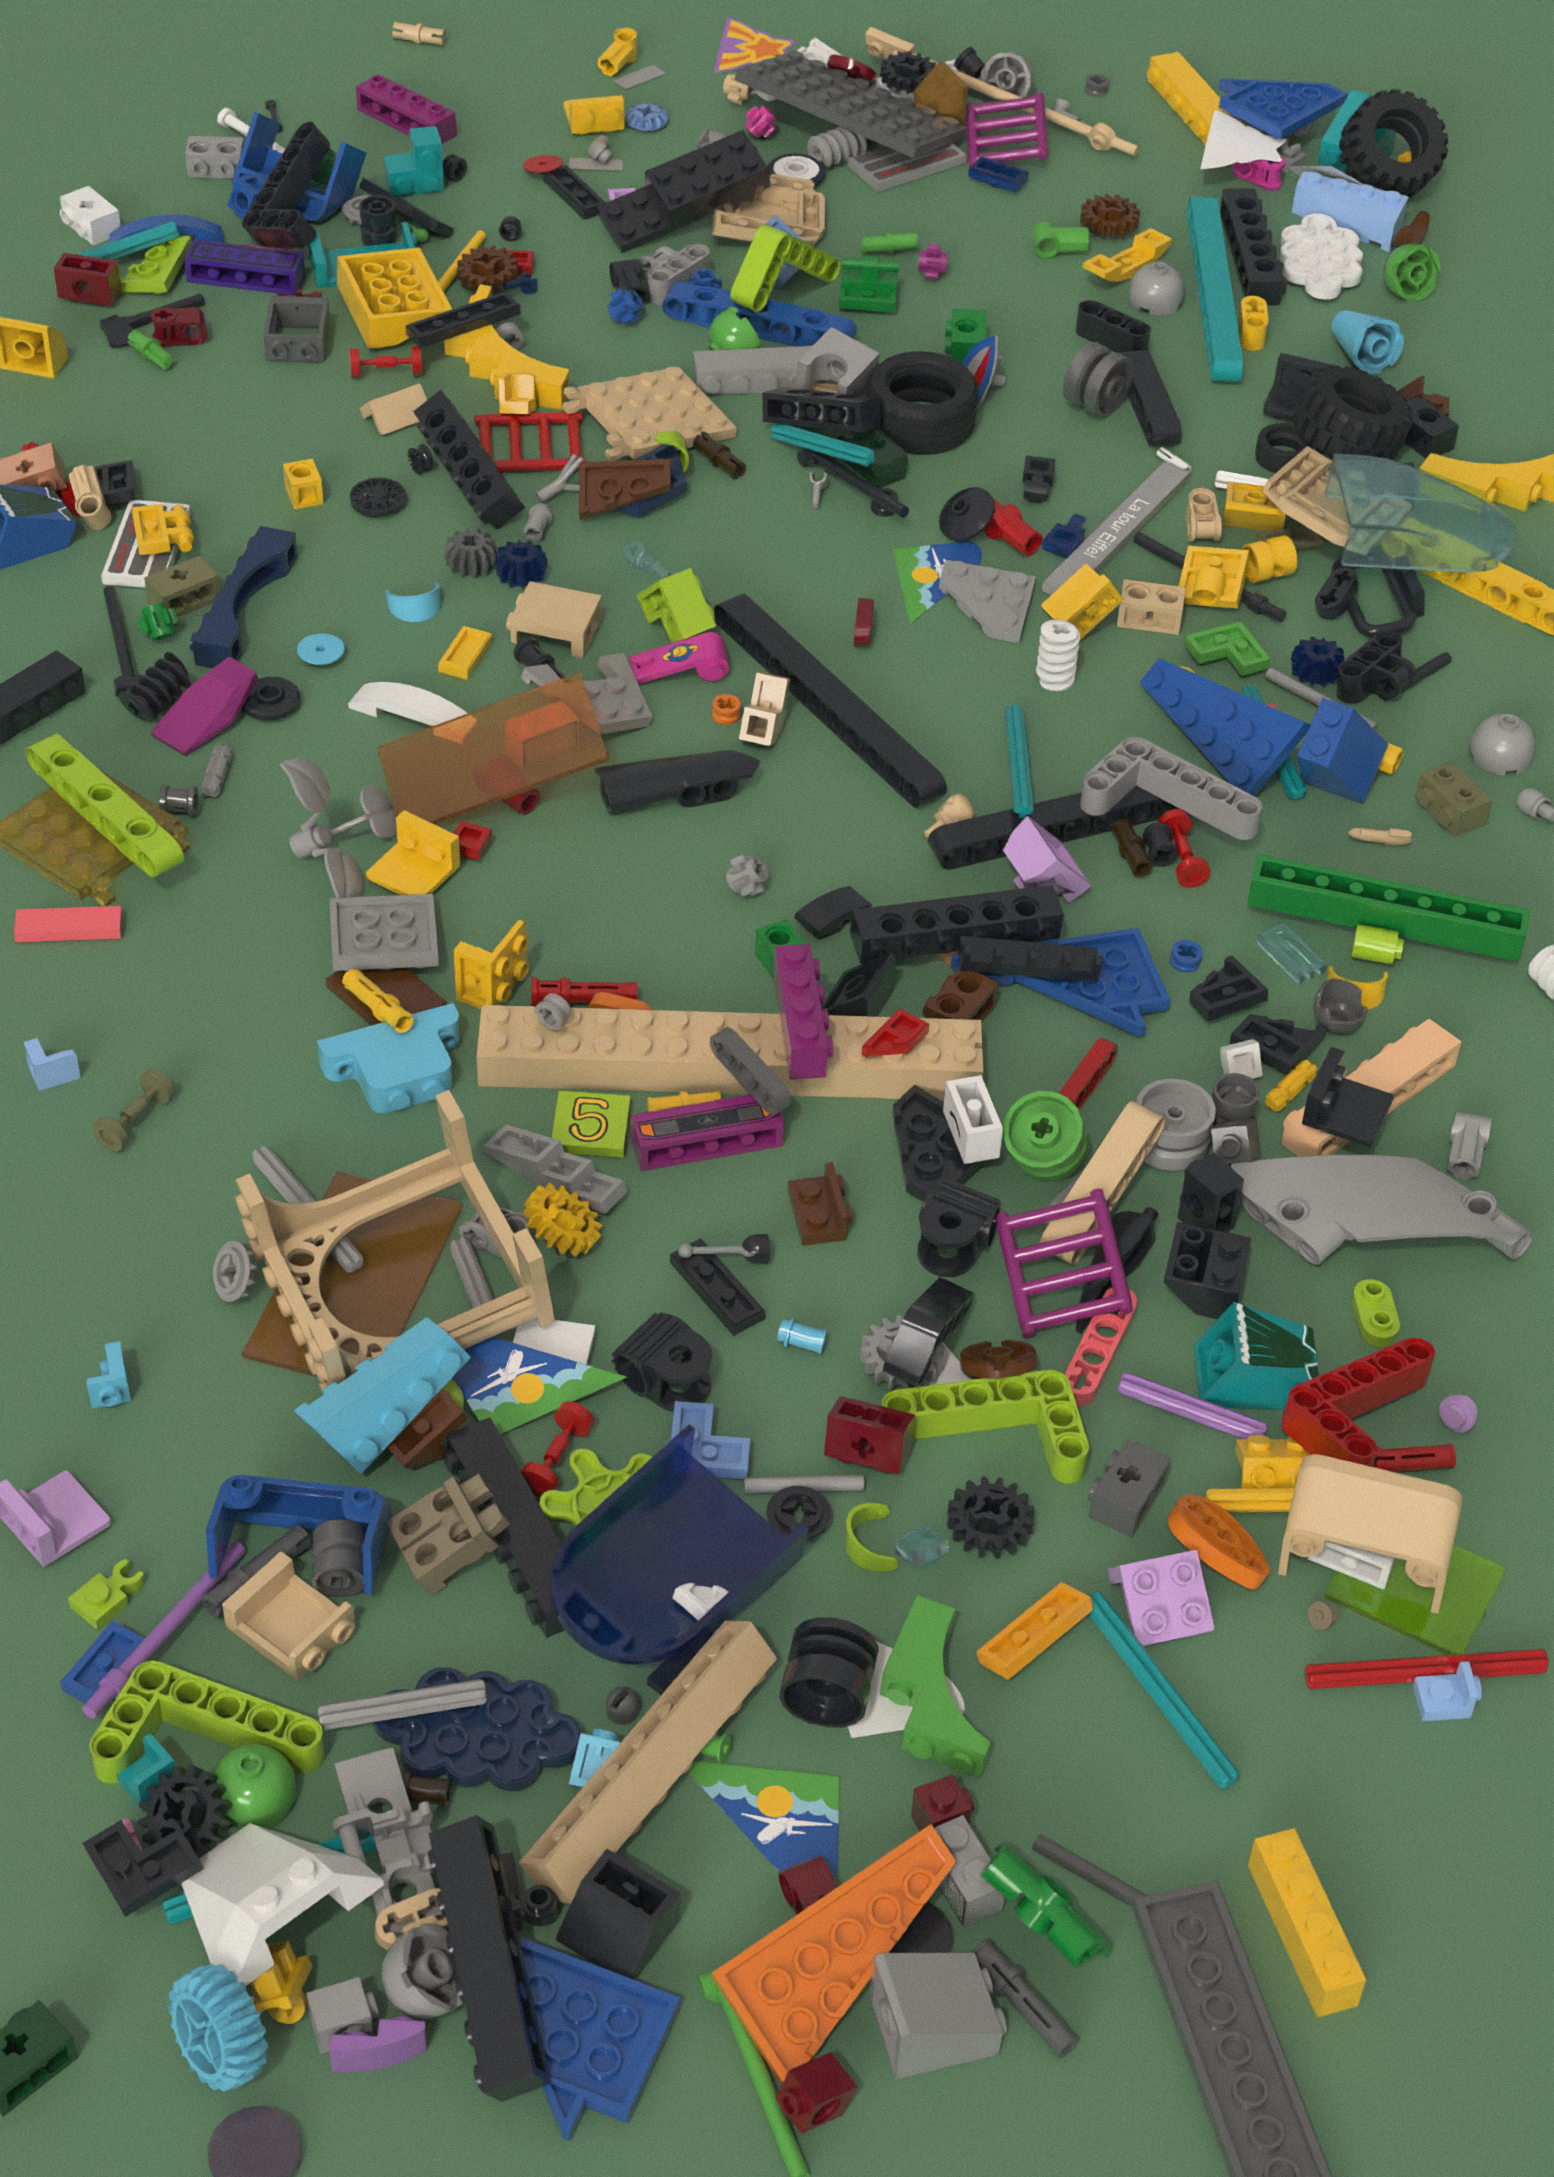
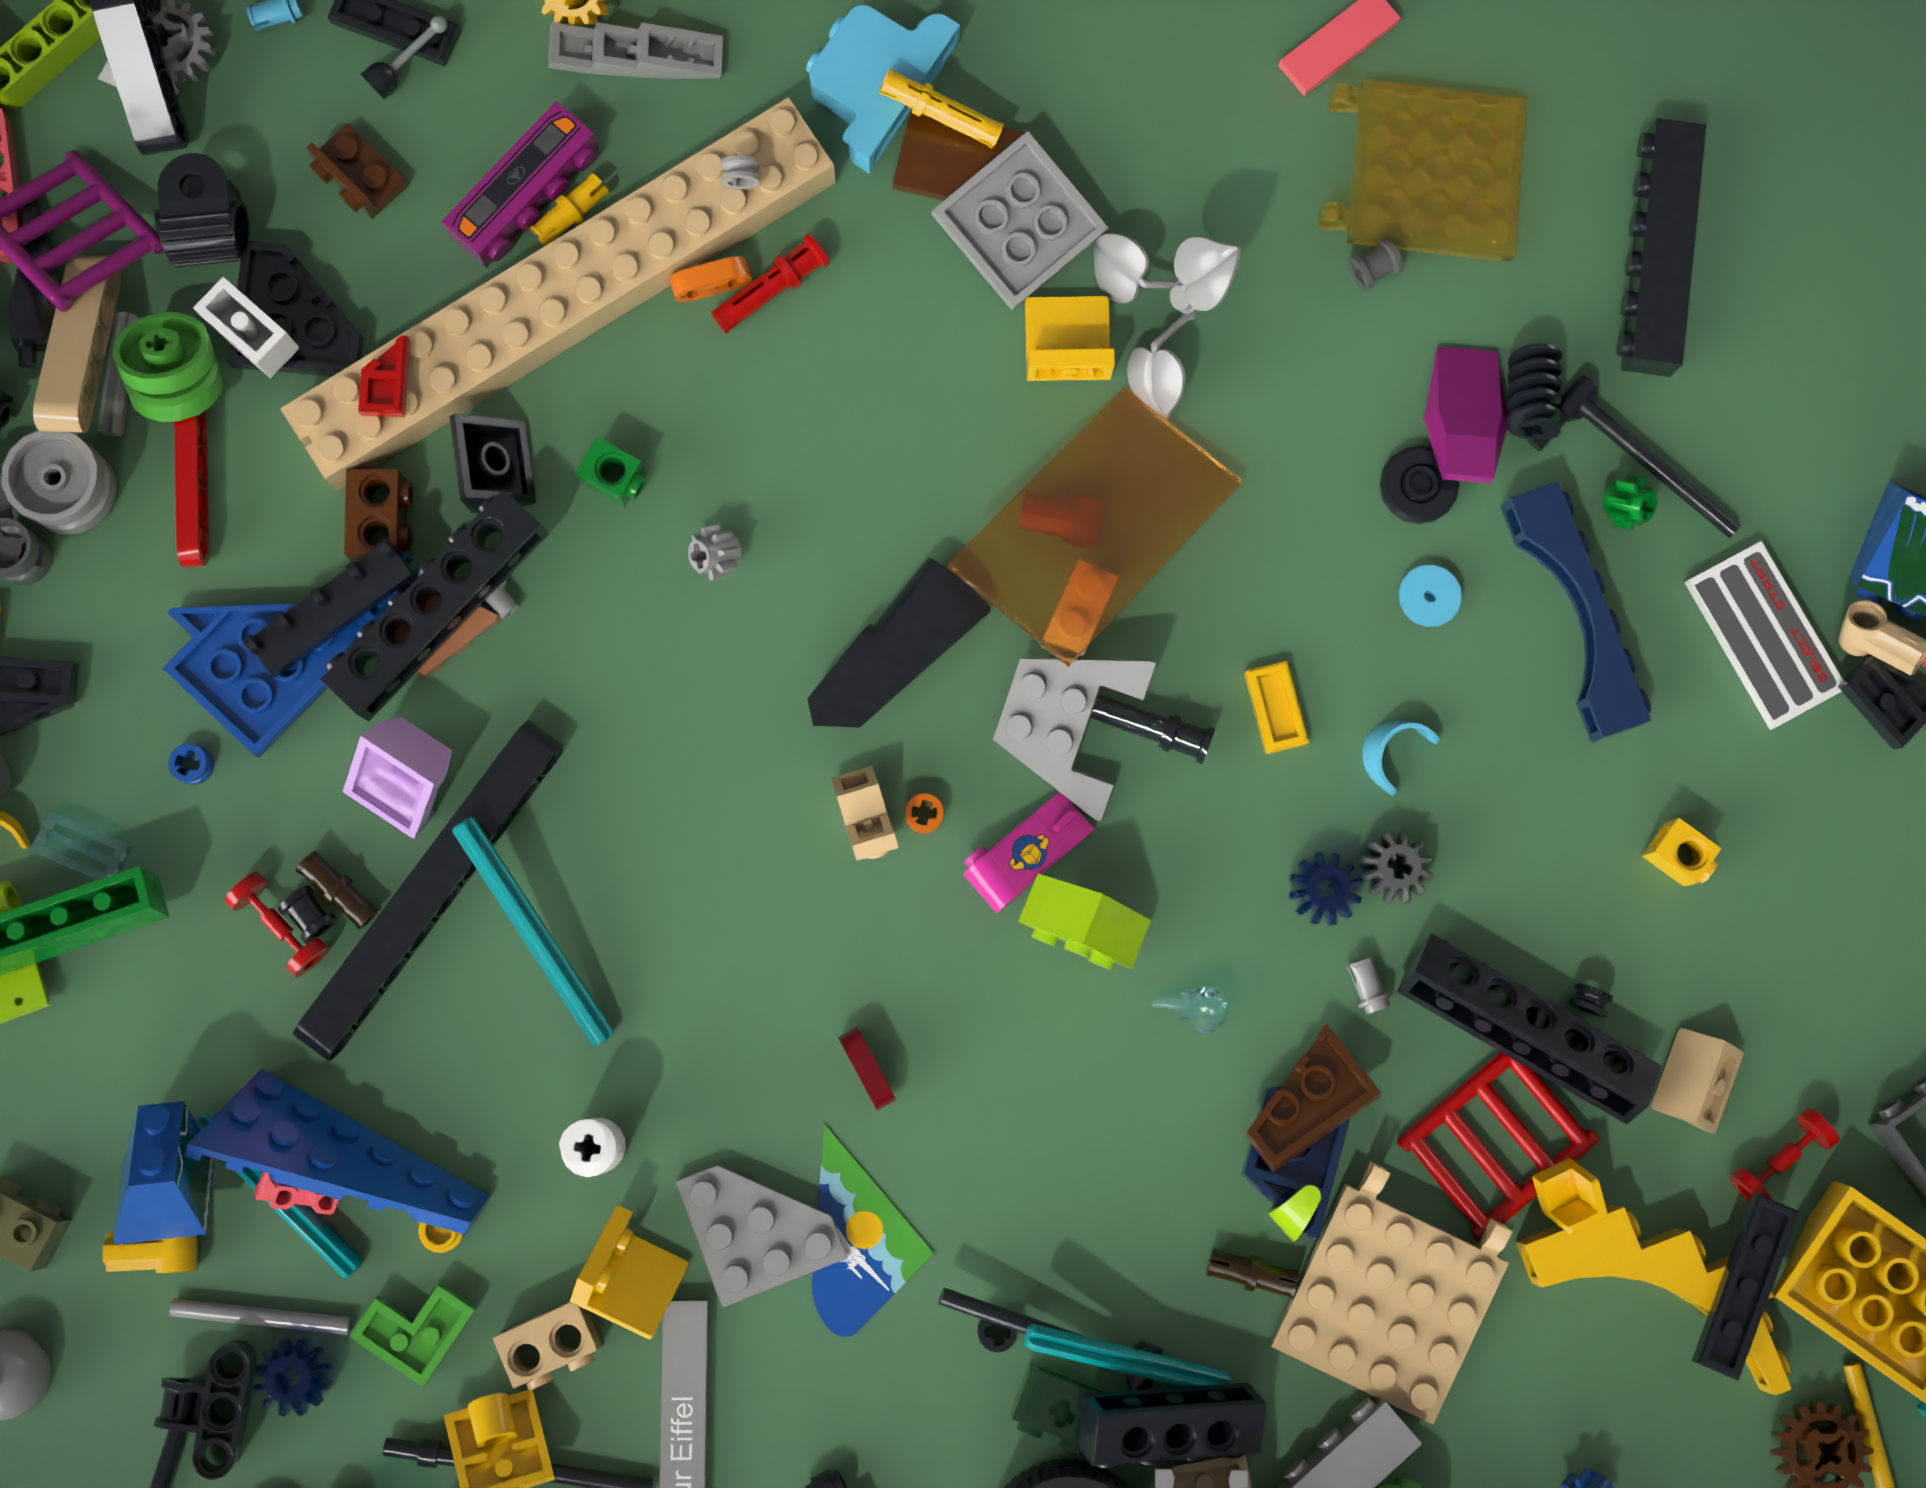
camera: 140 degrees right, 35 degrees up
lime beam [25,733,184,878] -> none
yellow plate [132,504,194,555] -> none
olive brick [144,555,220,617] -> none
light grey axle [201,744,232,798] -> none
white slope [348,682,478,746] -> none
black wheel [350,477,407,517] -> none
red plate [453,821,492,860] -> none
yellow bracket [454,920,530,1009] -> none
light grey bush [496,322,523,350] -> none
clear blue hand [503,272,538,294] -> none
tan panel [506,581,602,659] -> none
light grey plant [535,454,583,503] -> none
lime tile [552,1091,631,1158] -> none
dark grey beam [710,1027,791,1115] -> none
black beam [714,594,947,808] -> none
magenta brick [773,944,833,1080] -> none
black slope [794,886,872,936] -> none
light grey hand [809,471,829,508] -> none
tan piece [924,794,975,838] -> none
black dish [939,487,995,541] -> none
reddish brown tile [960,1340,1037,1378] -> none
red piece [984,498,1043,557] -> none
clear blue plate [1042,514,1086,559] -> none
light grey beam [1080,737,1263,840] -> none
black wing [1189,955,1268,1021] -> none
white tile [1220,1039,1263,1079] -> none
tan piece [1348,828,1412,846] -> none

